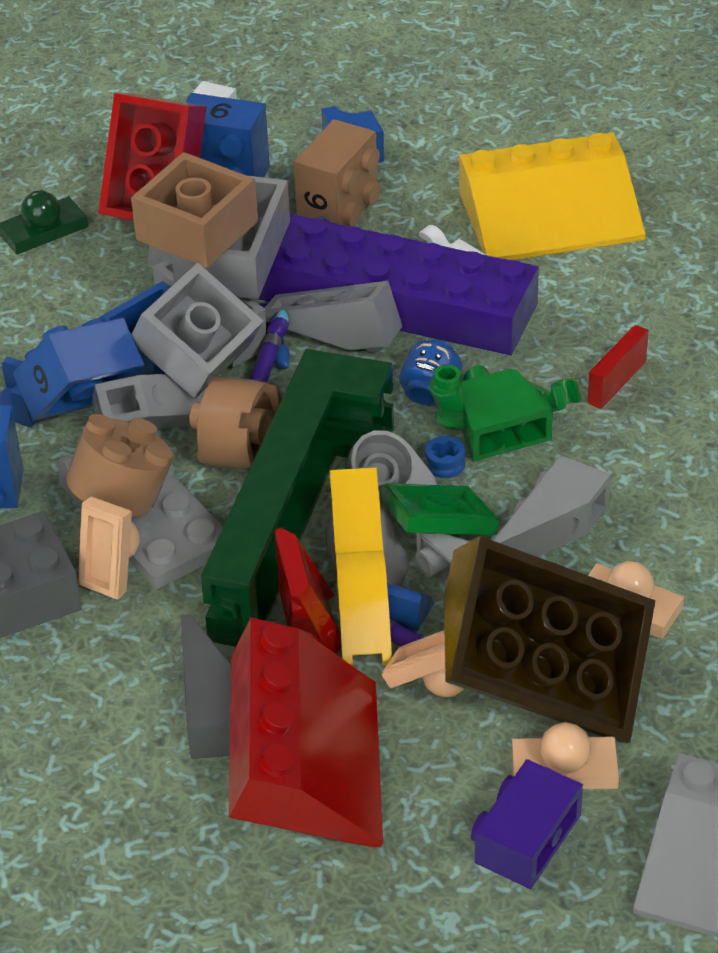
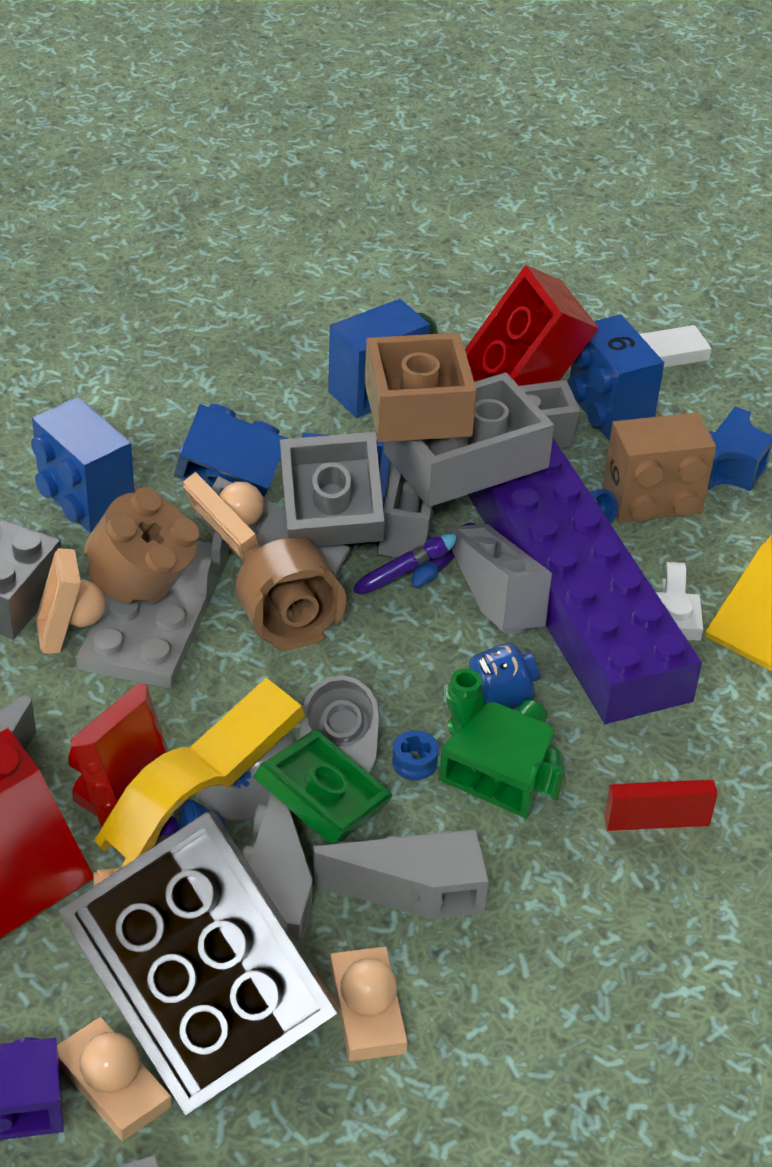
camera: 45 degrees right, 0 degrees up
dark green brick [201,349,394,647] -> none
none -> light nougat tile [183,472,264,559]
none -> blue brick [328,299,430,418]

